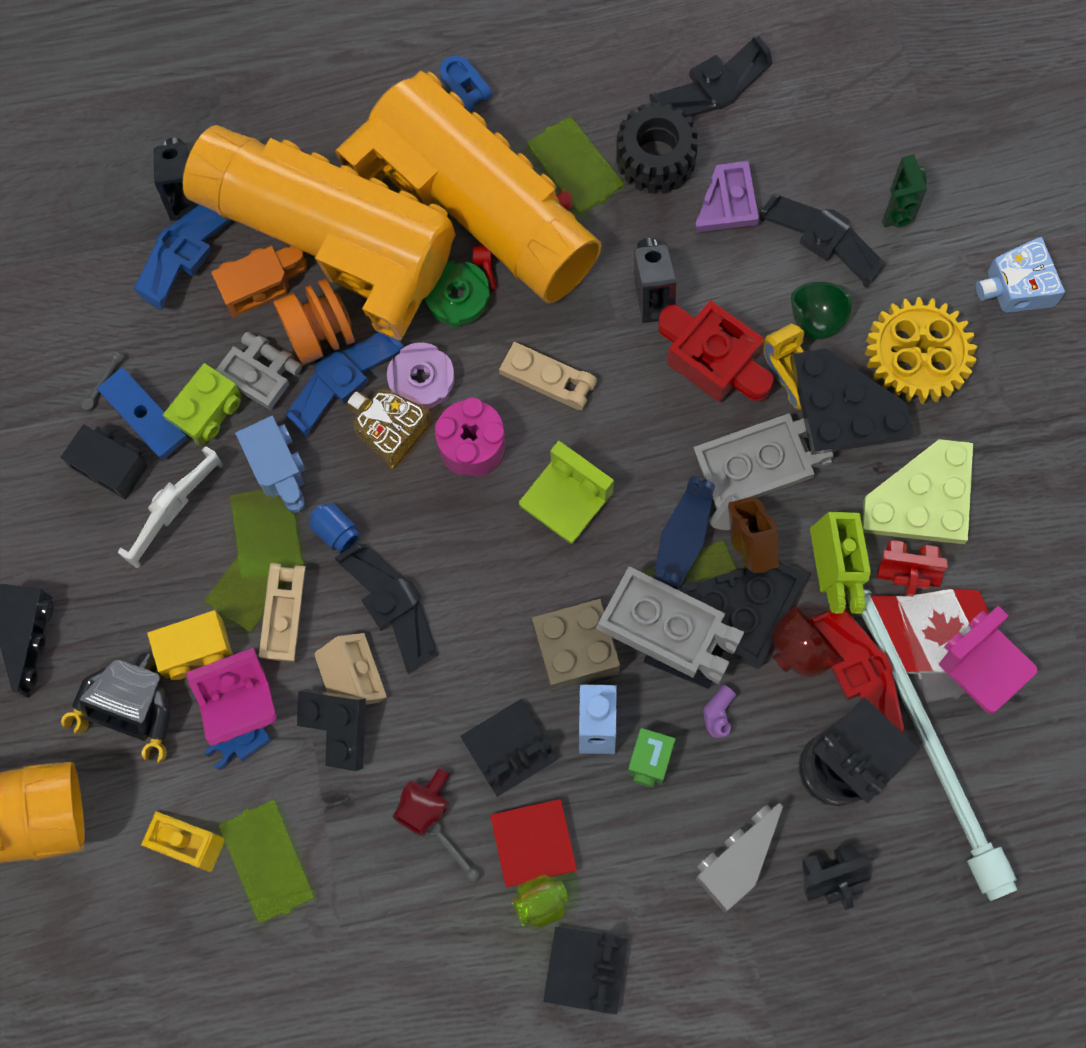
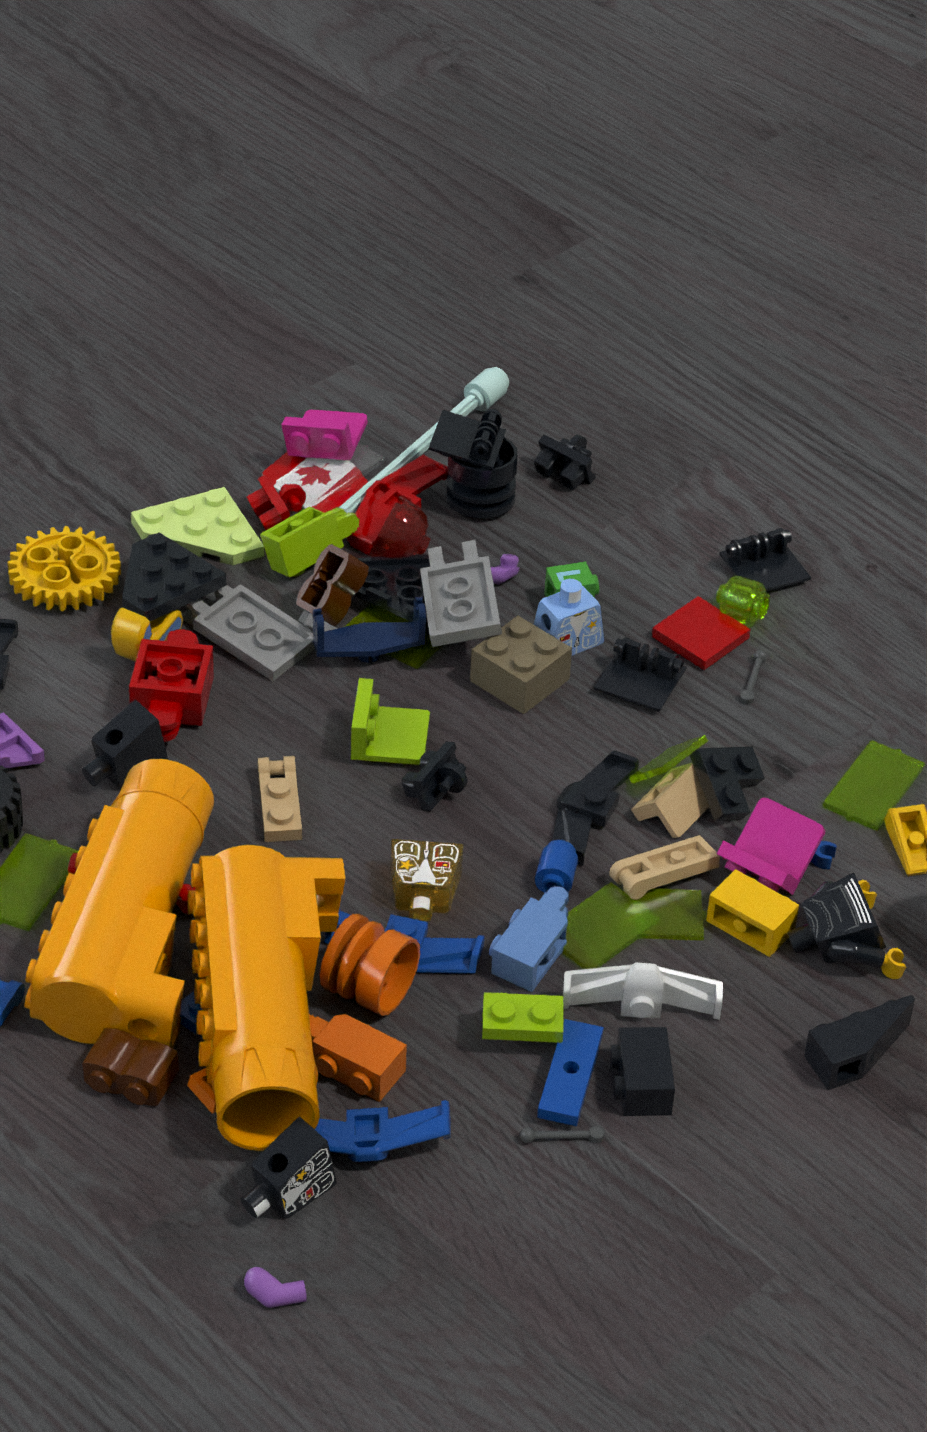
camera: 130 degrees left, 30 degrees down
light grey plate [216,331,303,410] -> none
lavender plate [387,343,455,410] -> none
dark red piece [392,768,450,836] -> none
dark pink brick [435,398,506,477] -> none
light grey slope [695,803,783,913] -> none
dark green helmet [791,282,852,340] -> none
none -> reddish brown brick [82,1028,179,1106]
none -> medium lavender arm [244,1267,307,1308]
none -> black hips [401,741,468,811]
none -> clear neon green piece [629,735,709,784]

